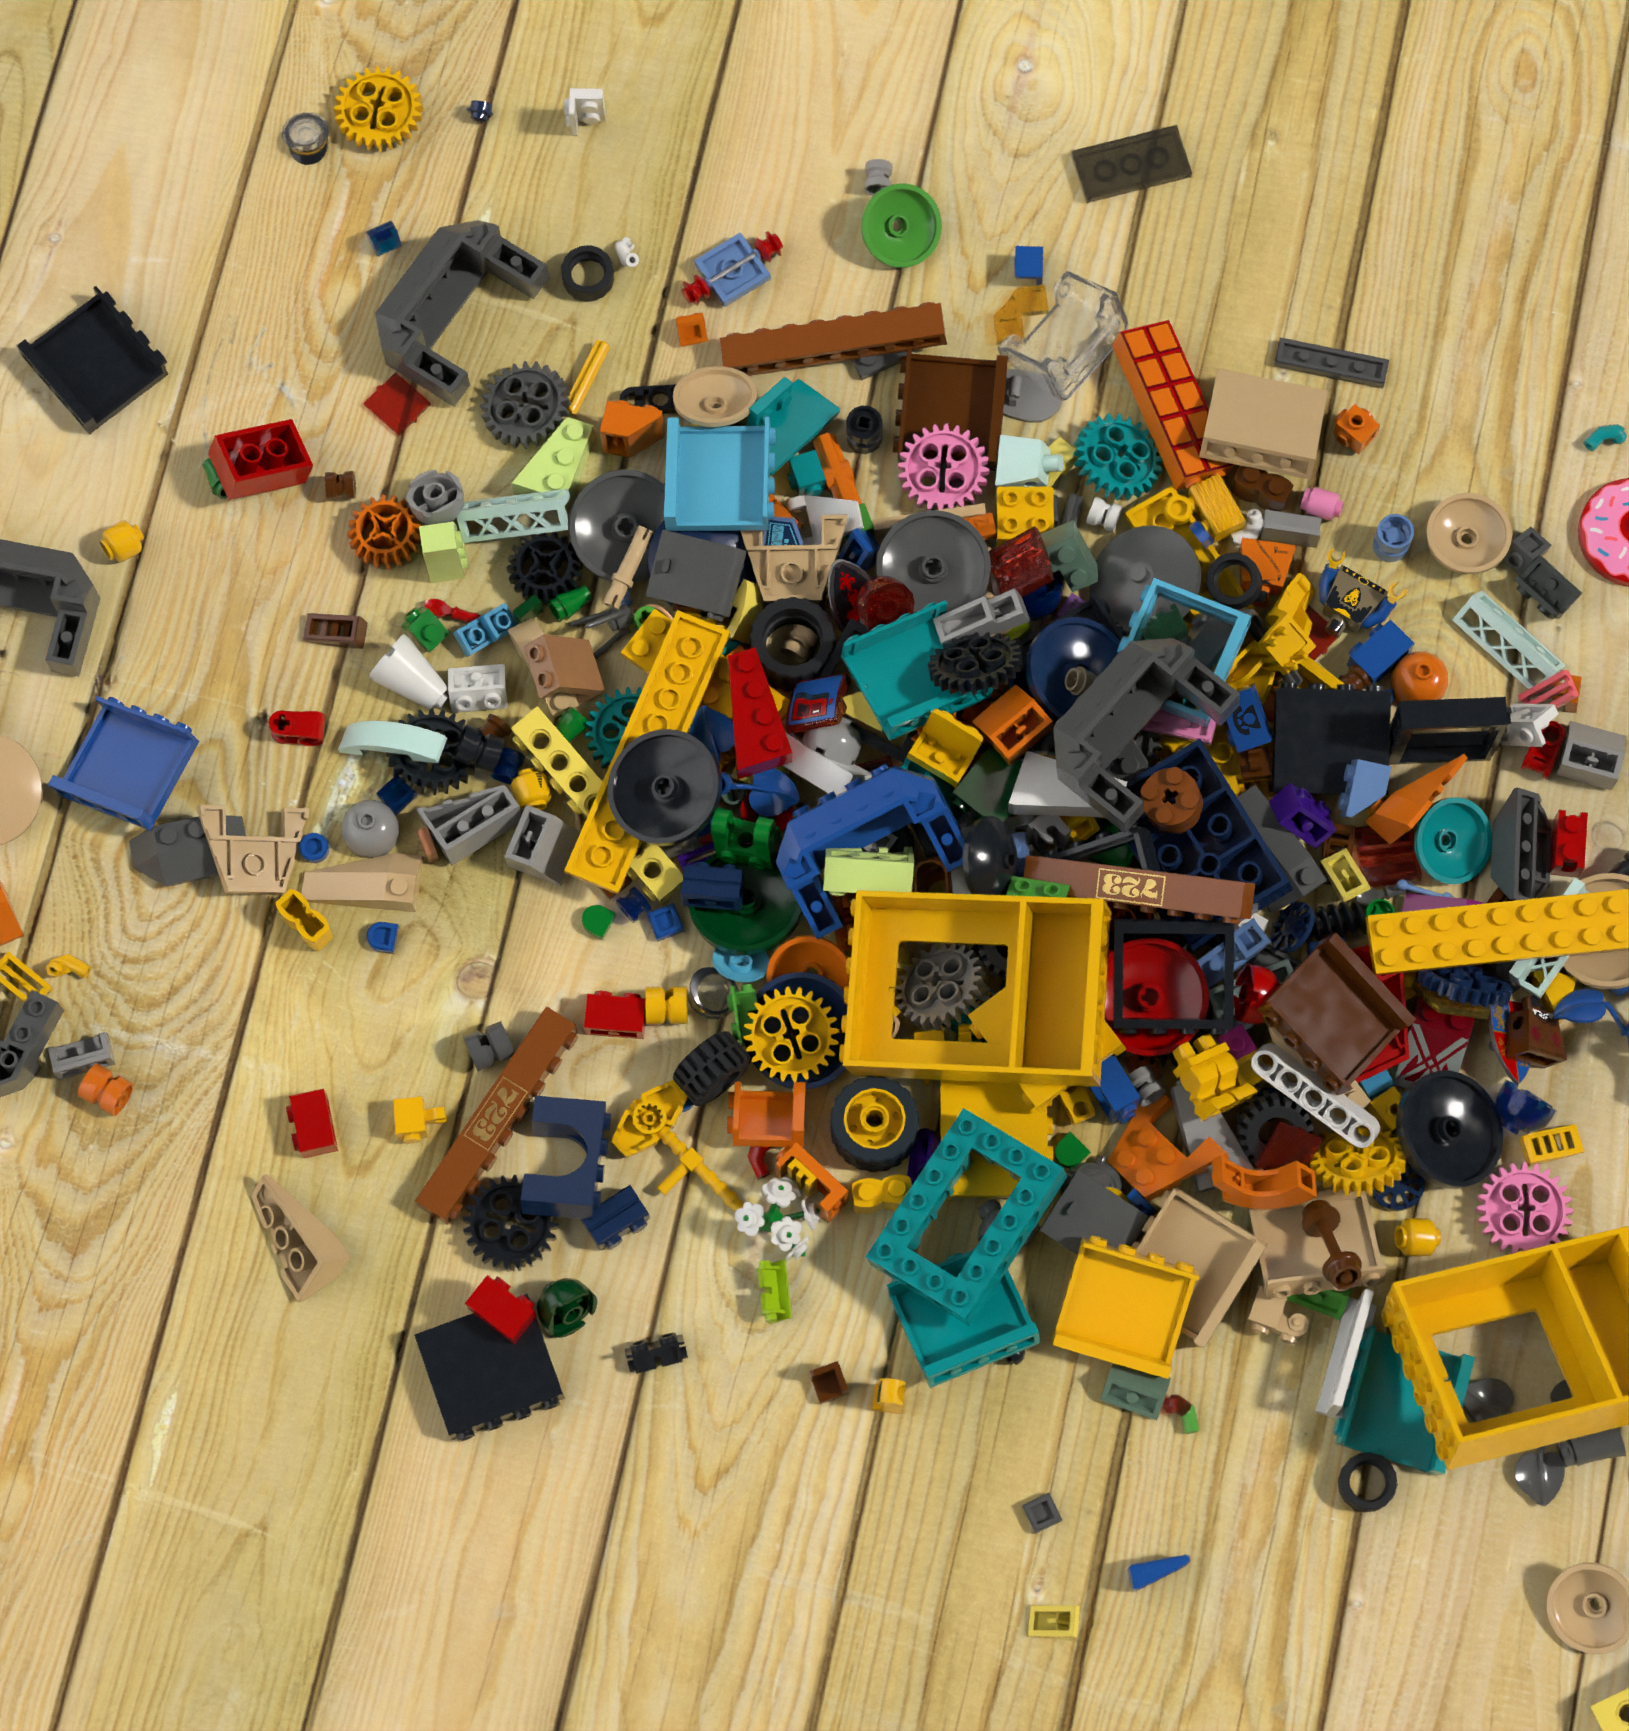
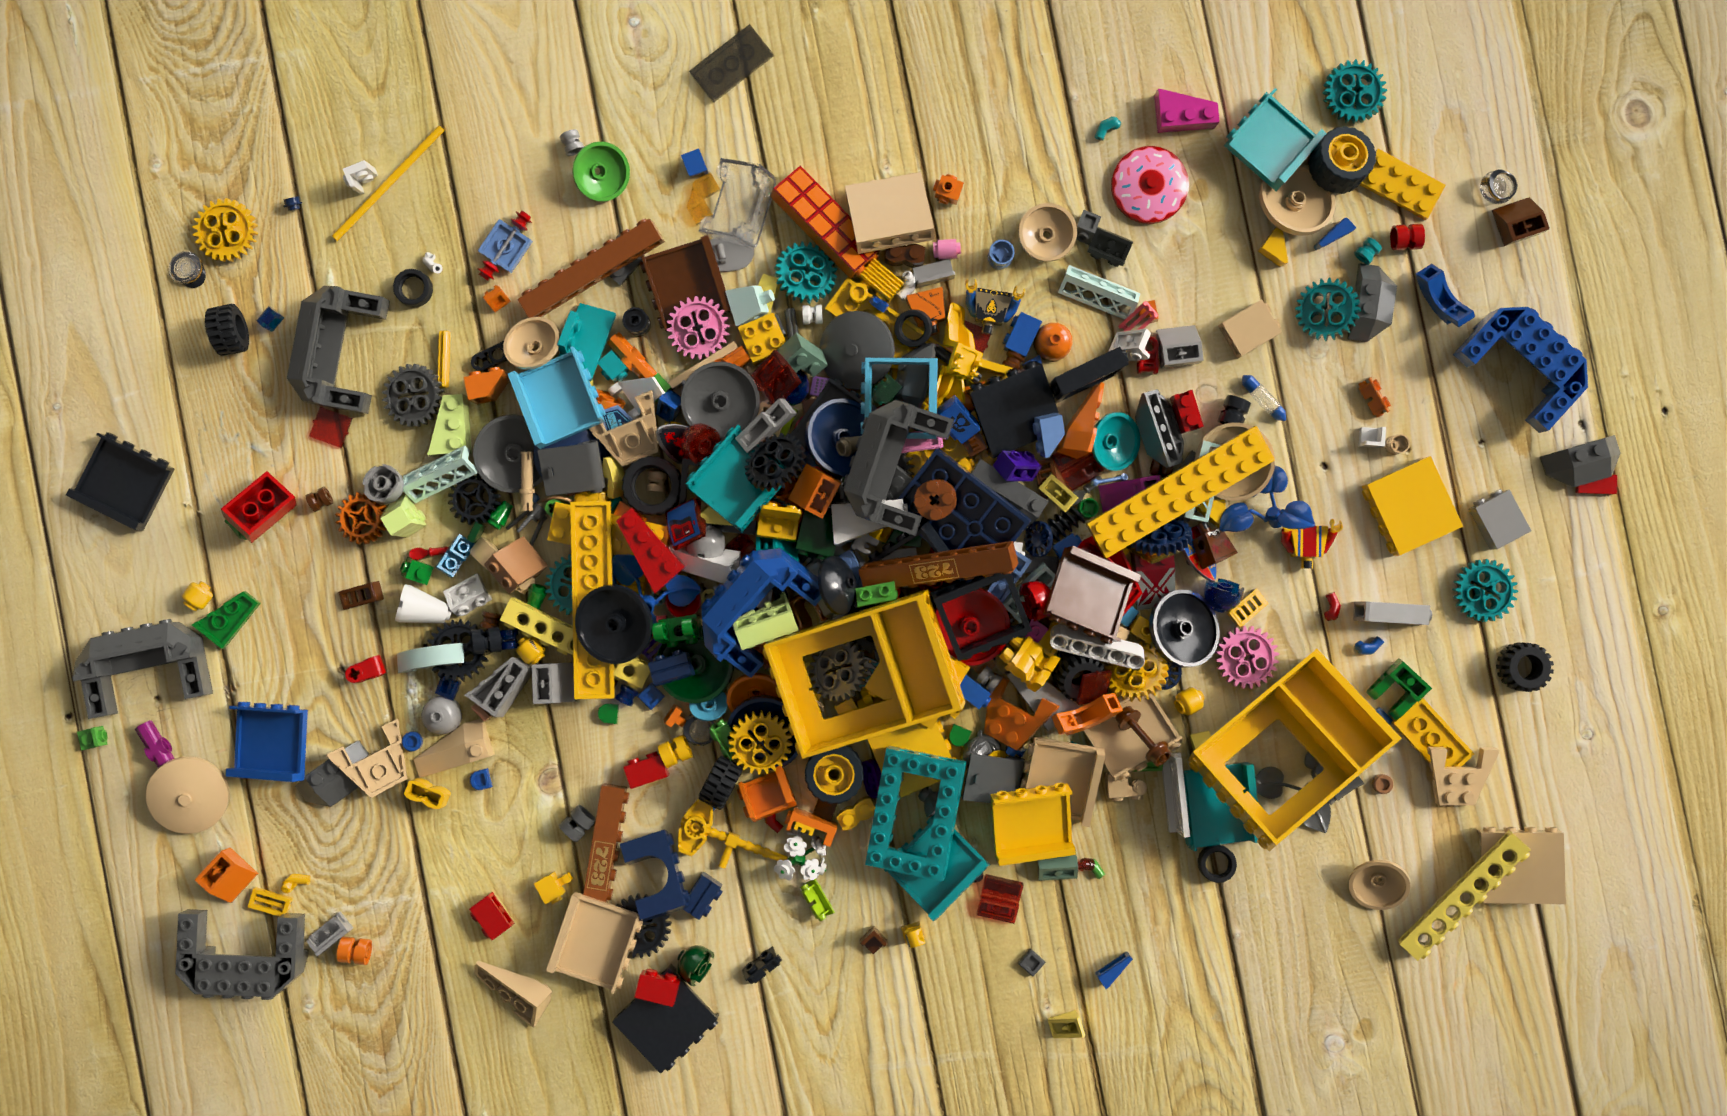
camera: 30 degrees left, 15 degrees up
dark grey tile [1274,337,1389,389] -> none
none -> green wing [192,591,261,649]
none -> black tyre [205,303,249,356]
none -> yellow piece [332,125,445,241]
none -> tan panel [546,892,643,994]
none -> orange tile [663,704,687,728]
none -> dark brown slope [813,799,838,822]
none -> clear red slope [977,874,1024,924]

